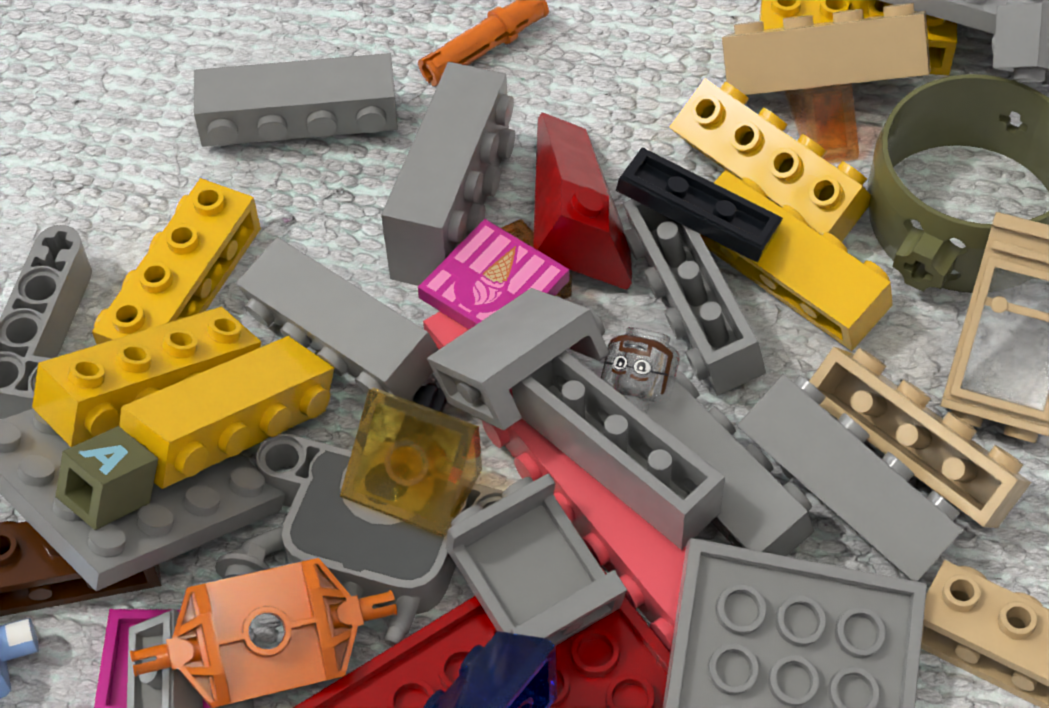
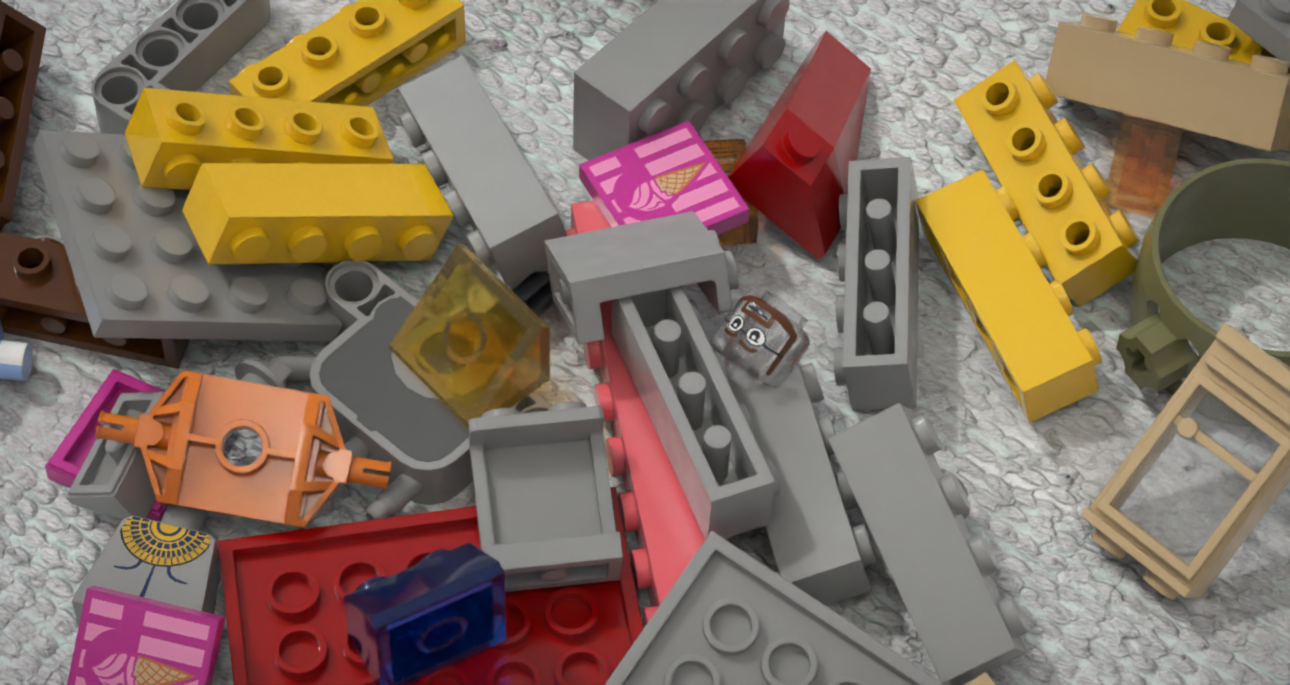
camera: 20 degrees right, 0 degrees up
olive brick [55,426,158,530] -> none
black tile [615,147,783,263] -> none
tan brick [809,346,1032,528] -> none

